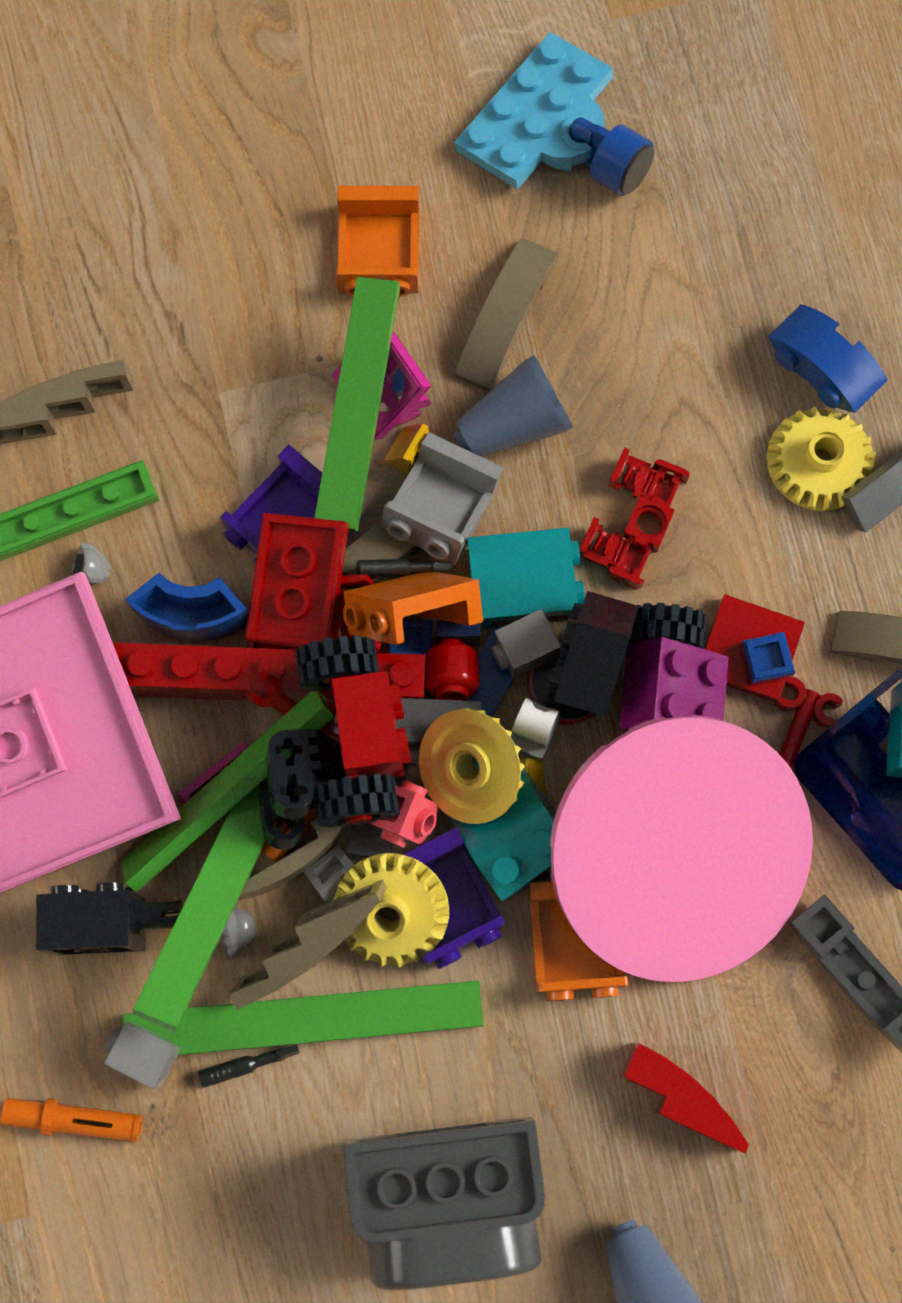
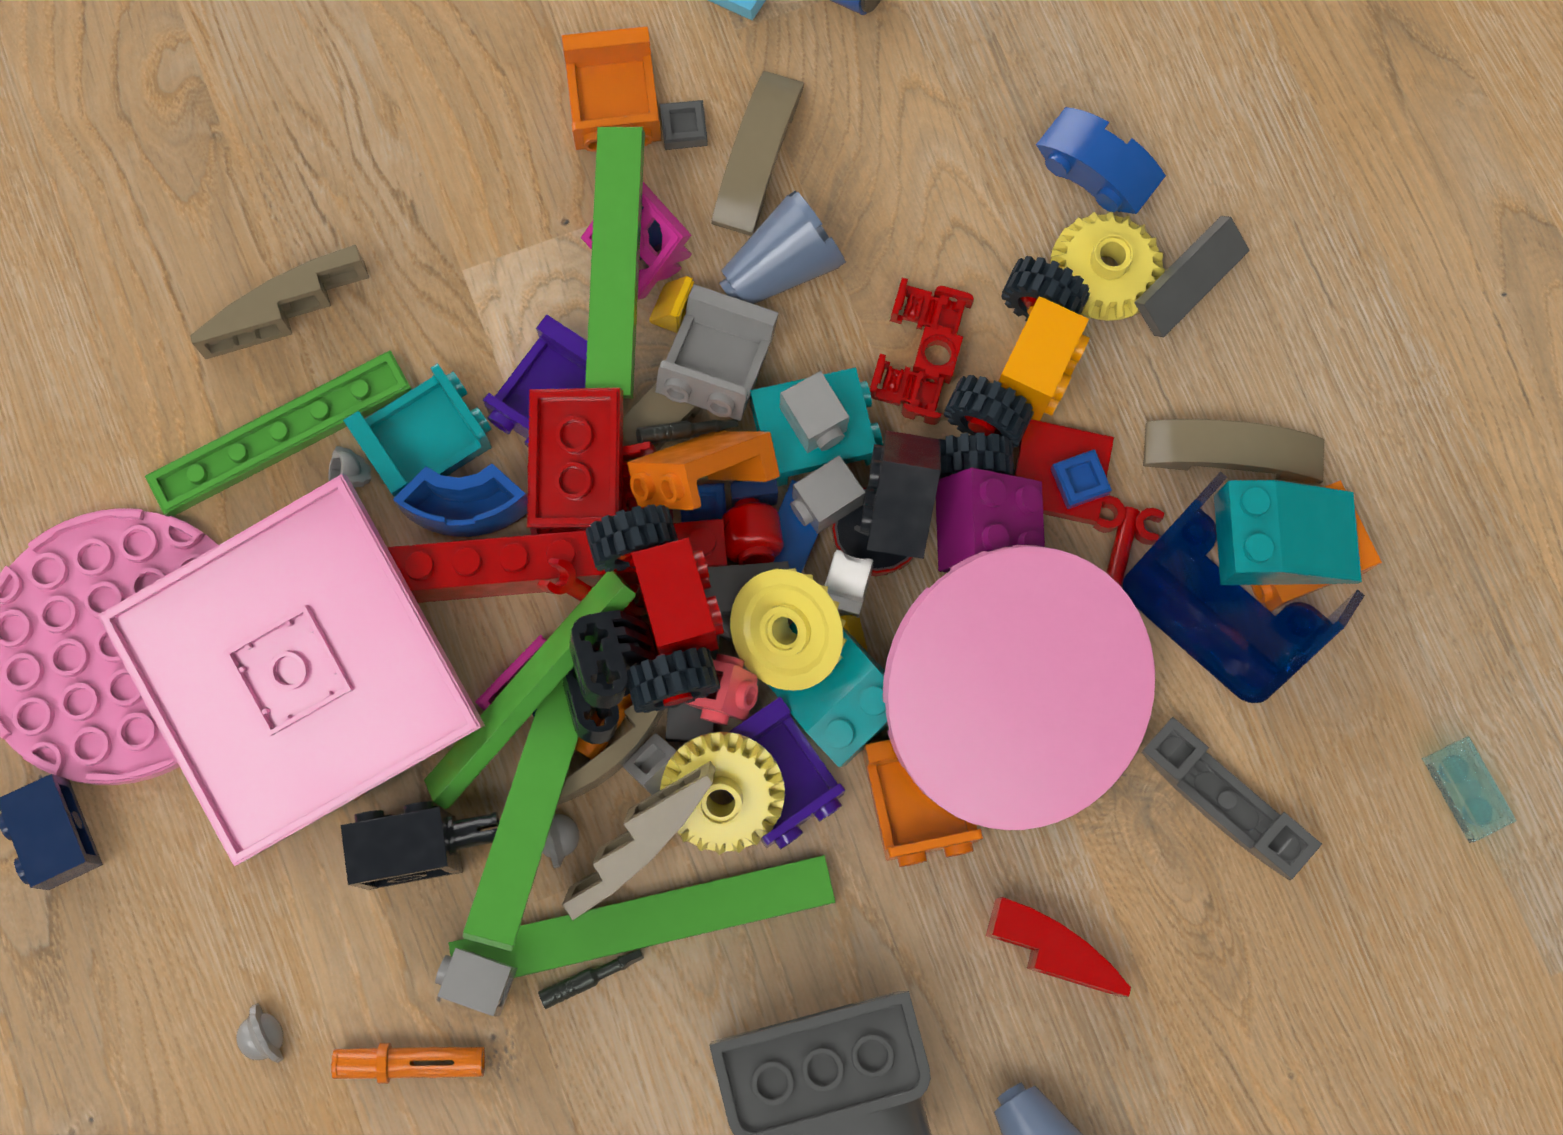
camera: 15 degrees left, 0 degrees up
none -> teal panel [343,363,492,497]
none -> dark grey tile [660,100,708,150]
none -> light grey brick [780,371,849,453]
none -> brick [944,256,1090,448]

